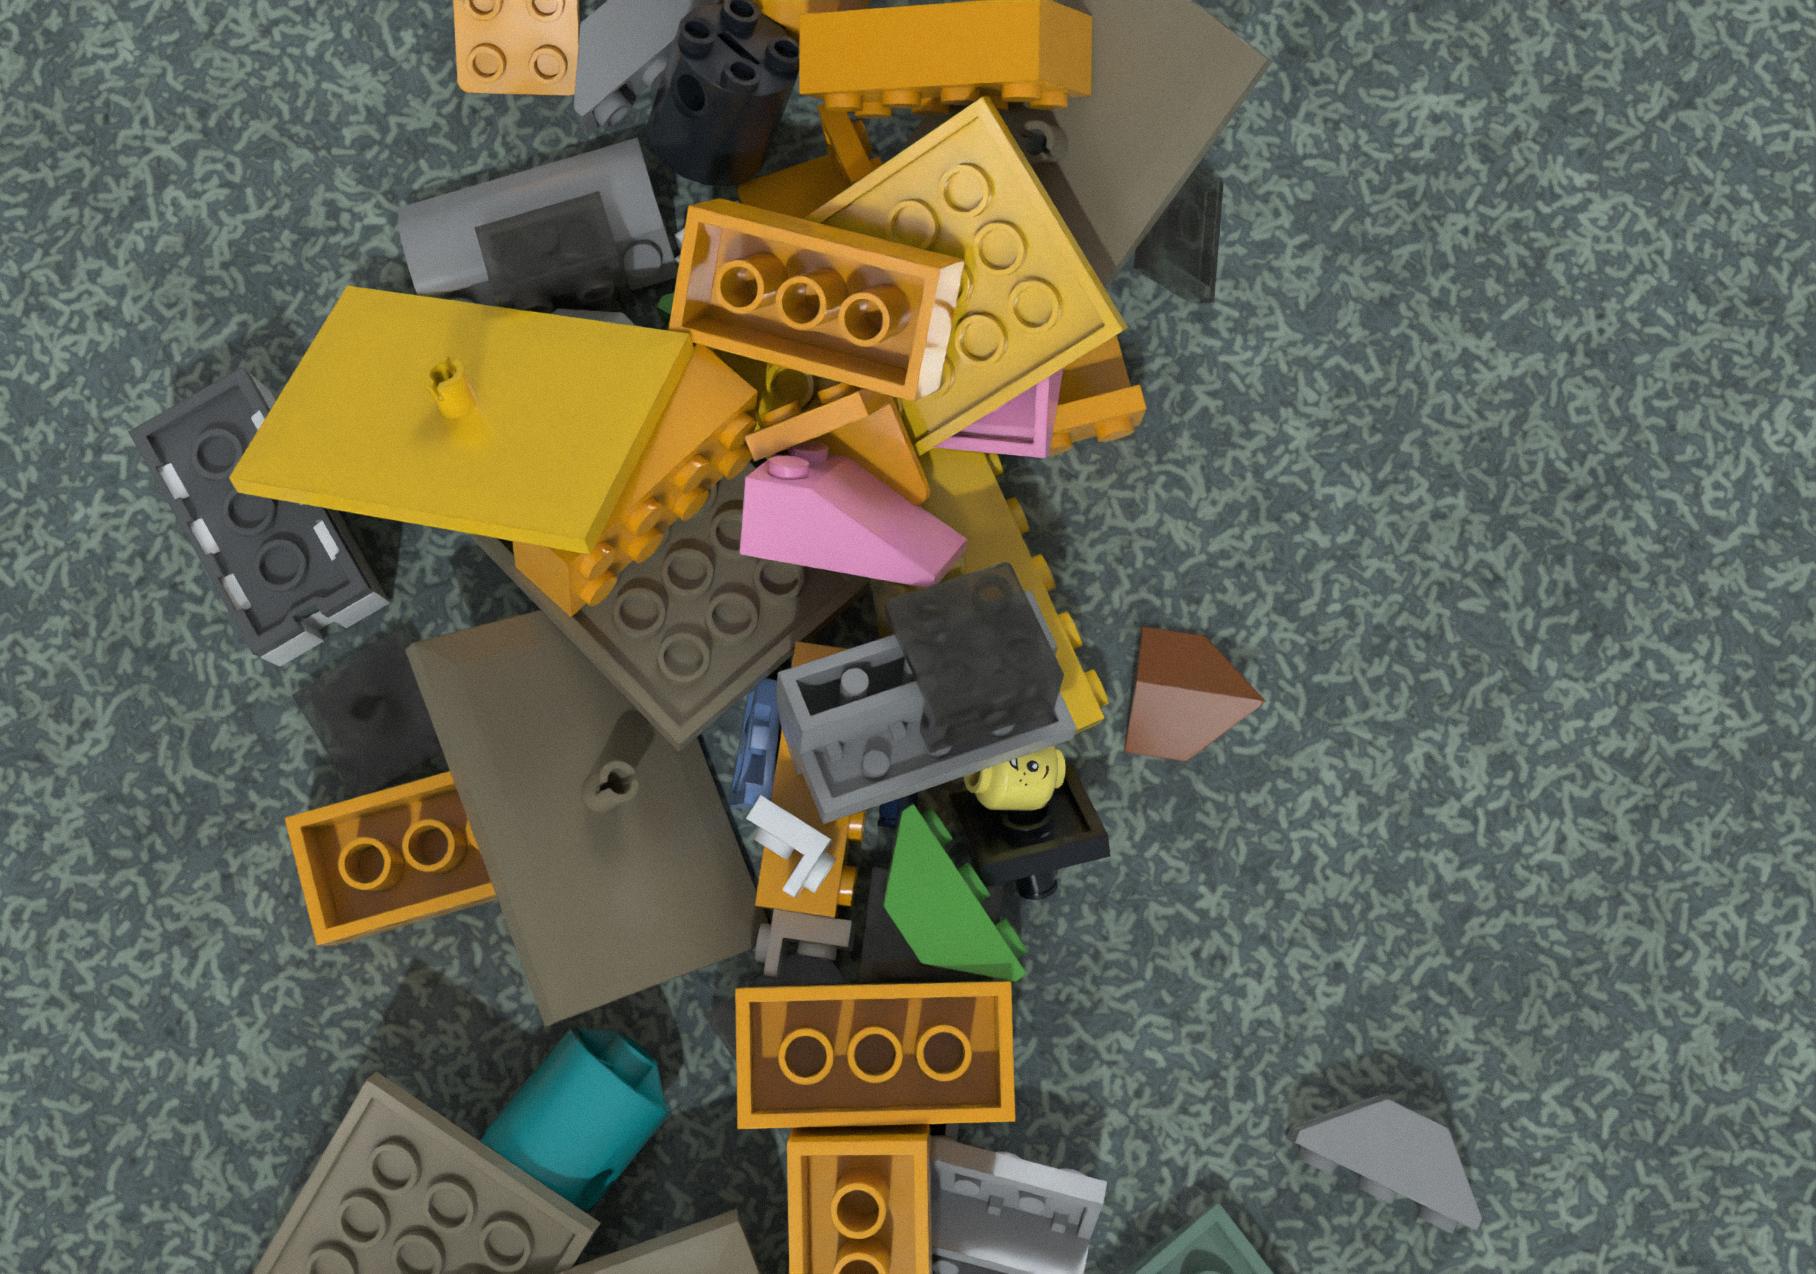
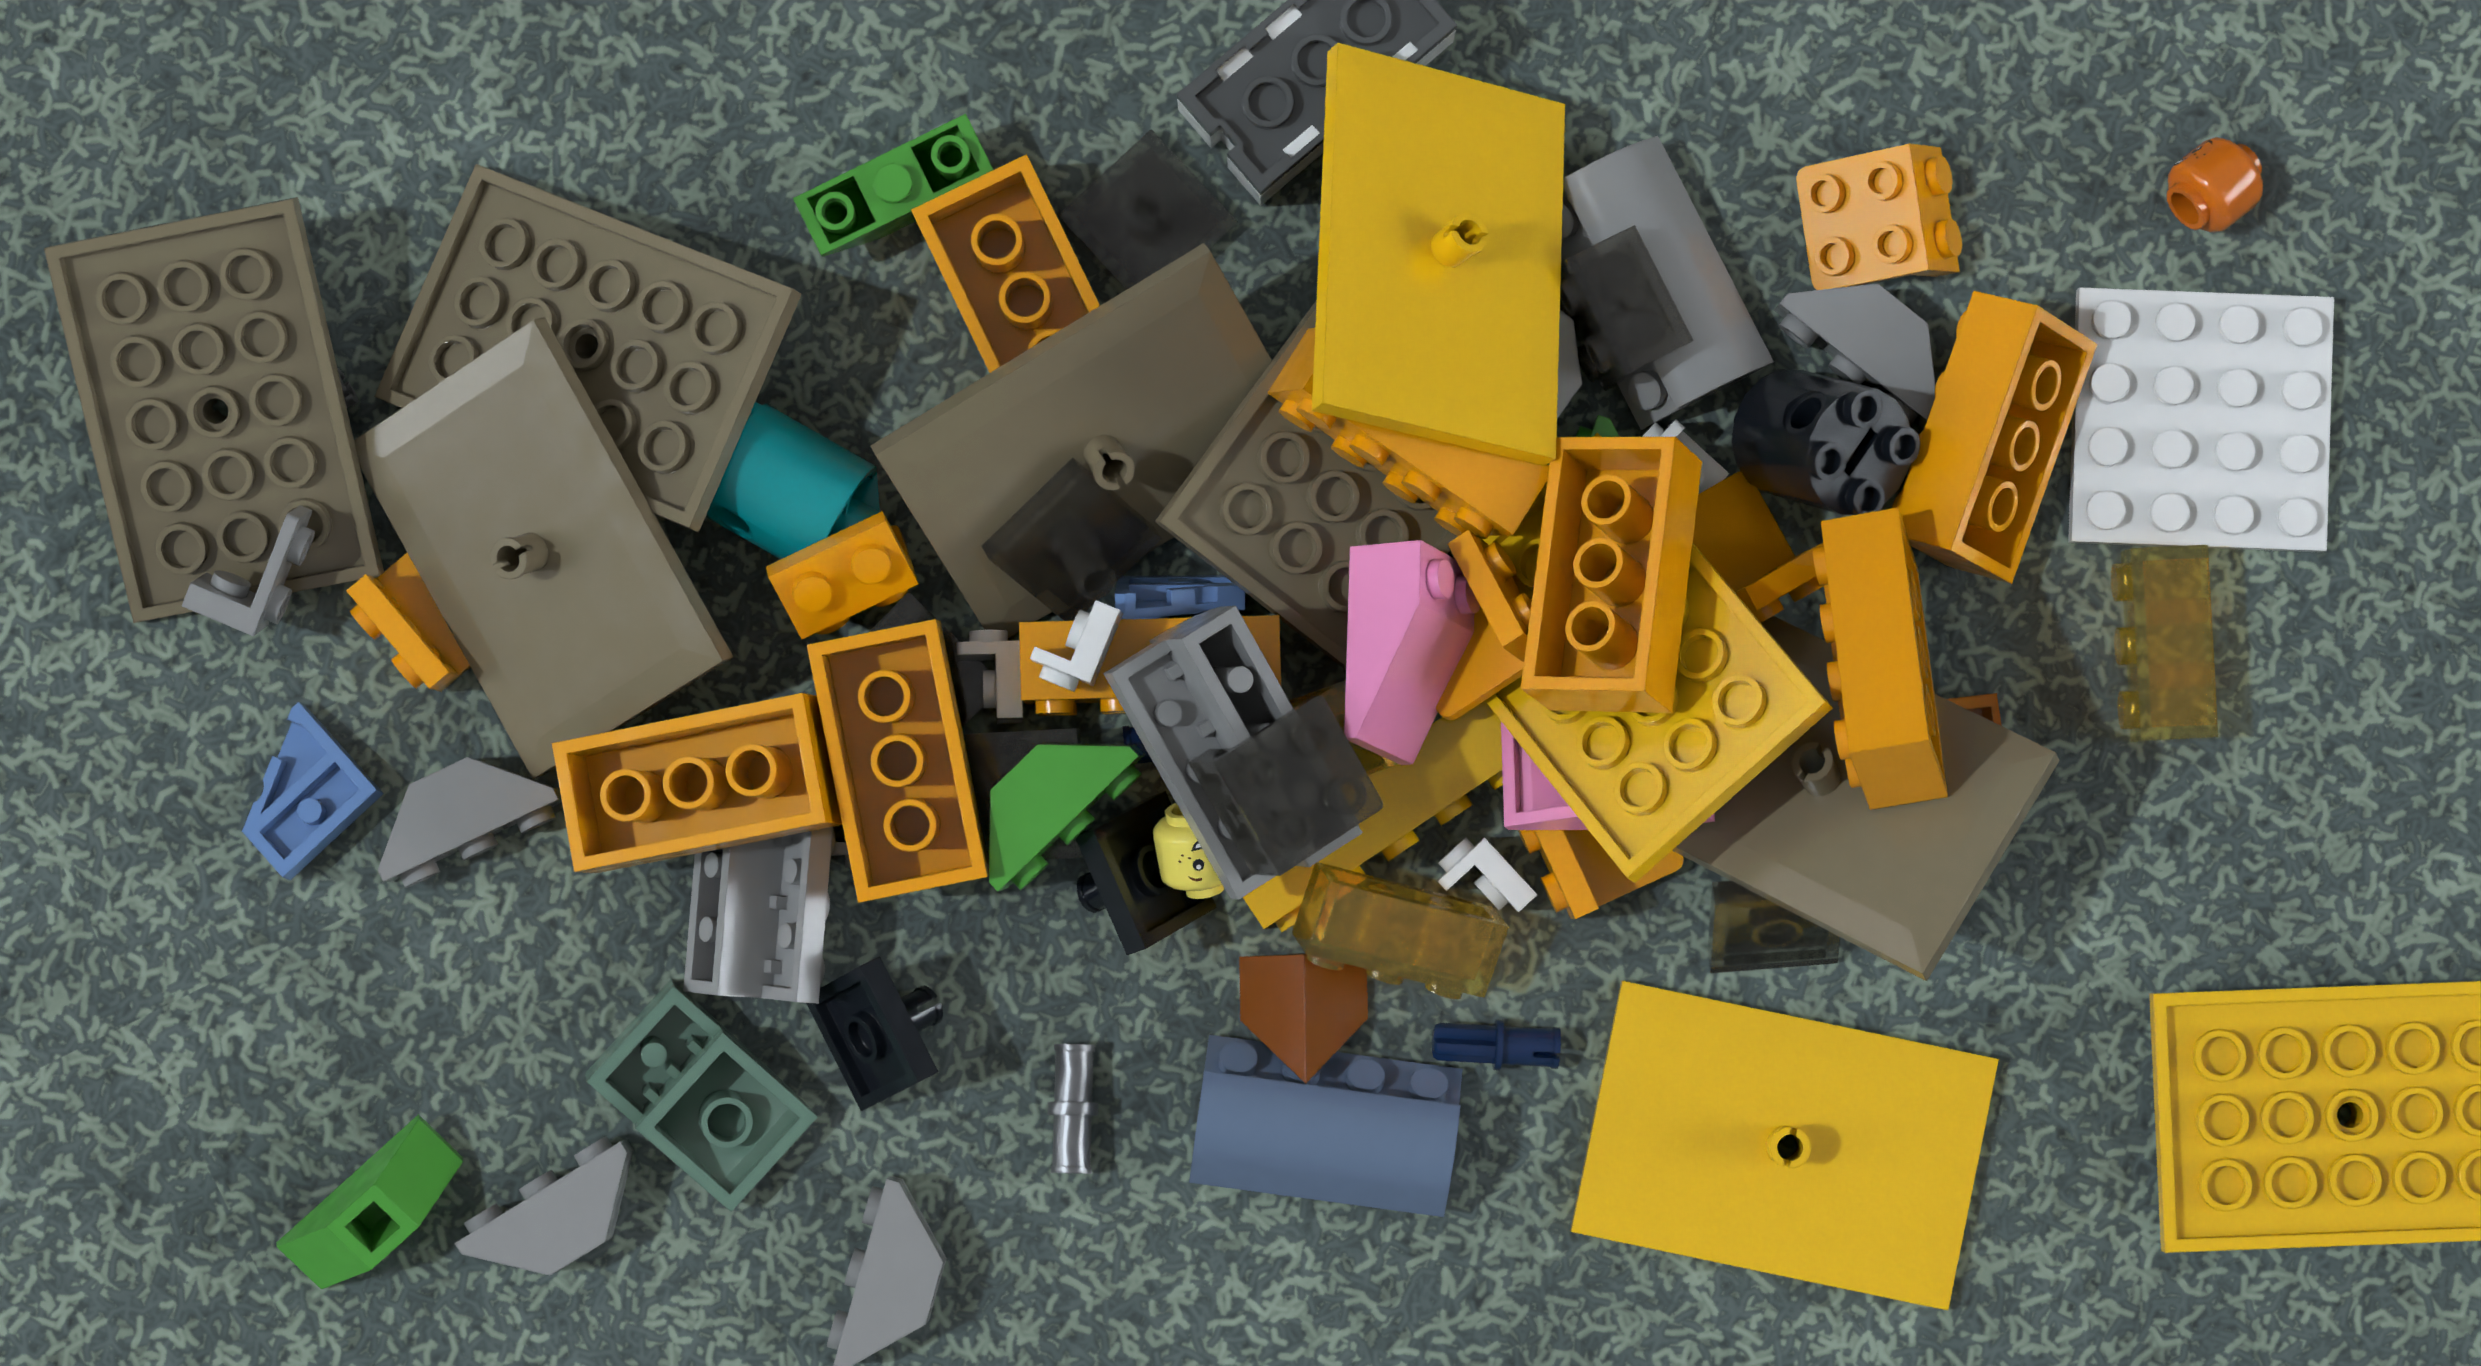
camera: 80 degrees right, 5 degrees up
none -> light orange bracket [766,511,918,640]
none -> bright green slope [793,114,993,257]
none -> black tile [806,956,943,1111]
none -> clear smoke tile [981,458,1162,621]
none -> flat silver pin [1047,1044,1098,1174]
none -> sand blue brick [1189,1035,1463,1217]
none -> clear yellow brick [1292,862,1509,999]
none -> dark blue axle [1432,1019,1561,1071]
none -> white bracket [1437,837,1537,912]
none -> yellow piece [1570,981,1999,1311]

